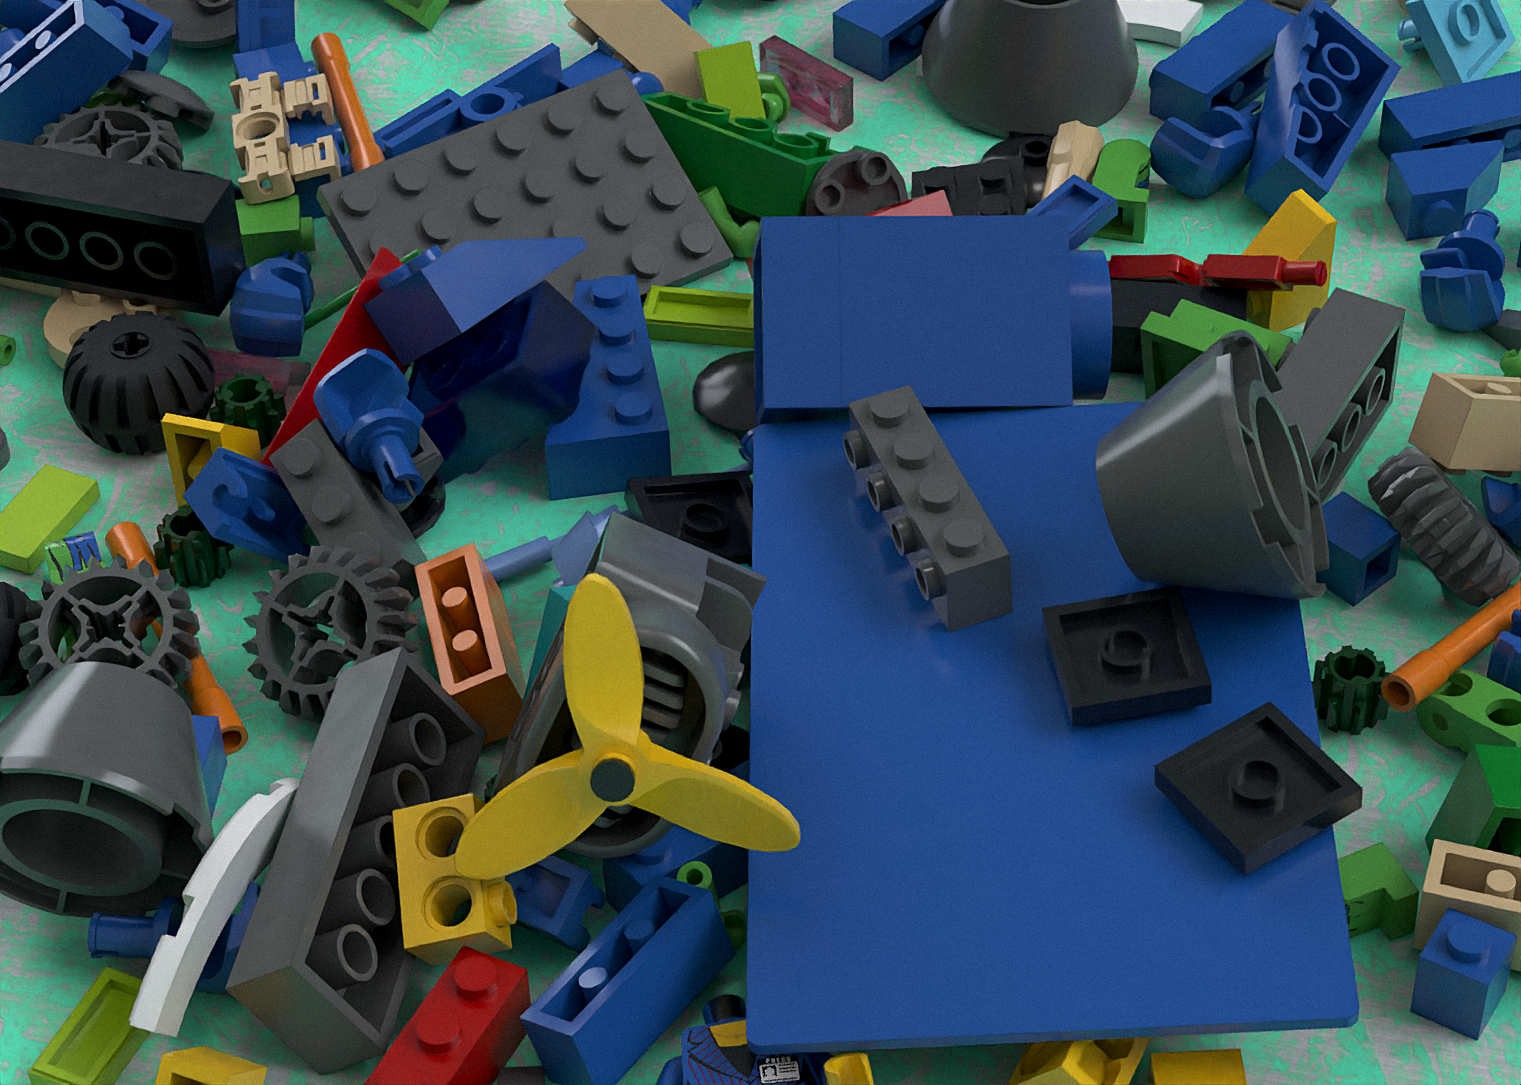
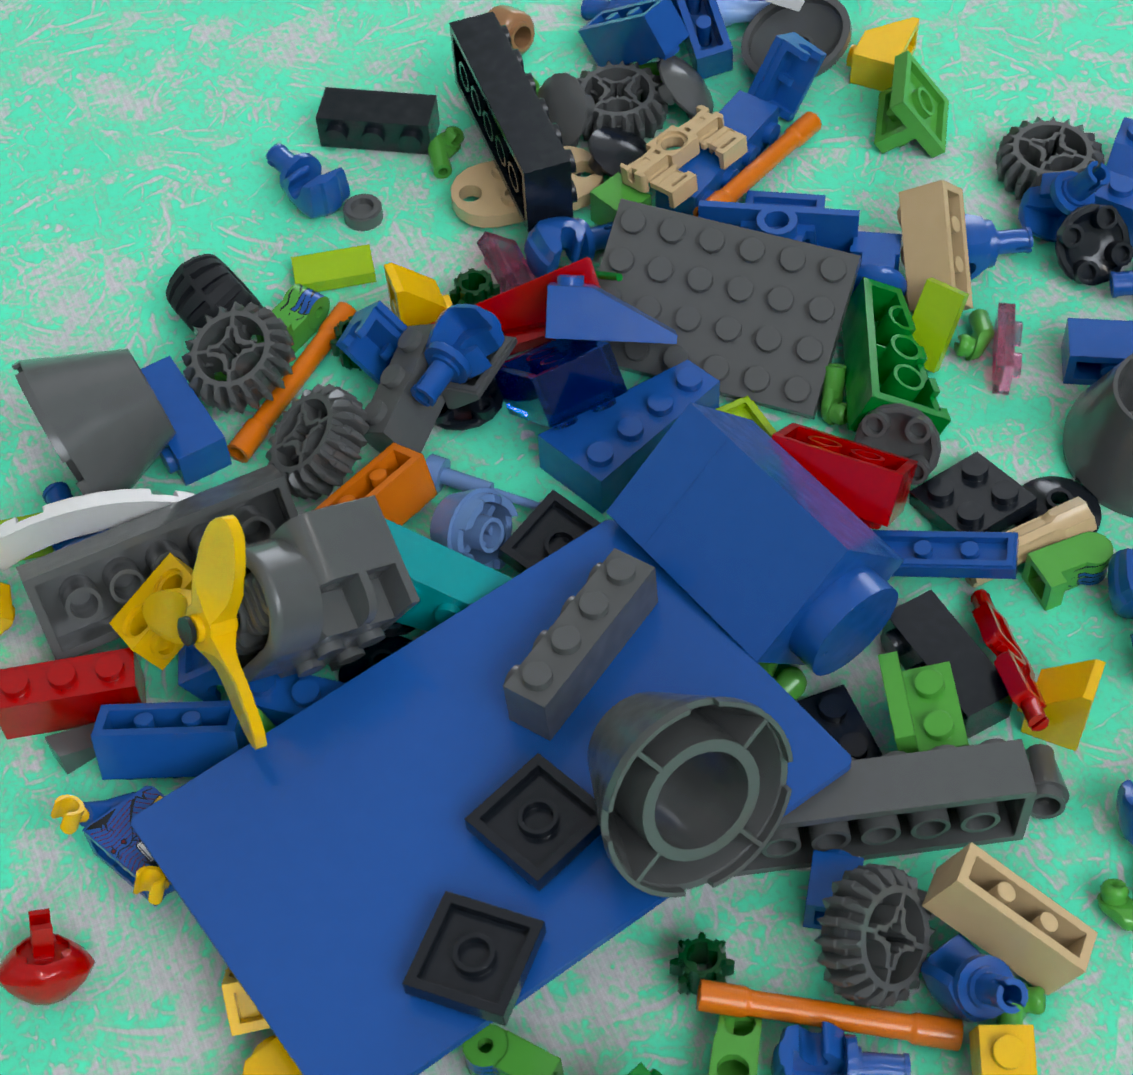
camera: 55 degrees right, 10 degrees up
black wheel [63,311,216,455] -> none

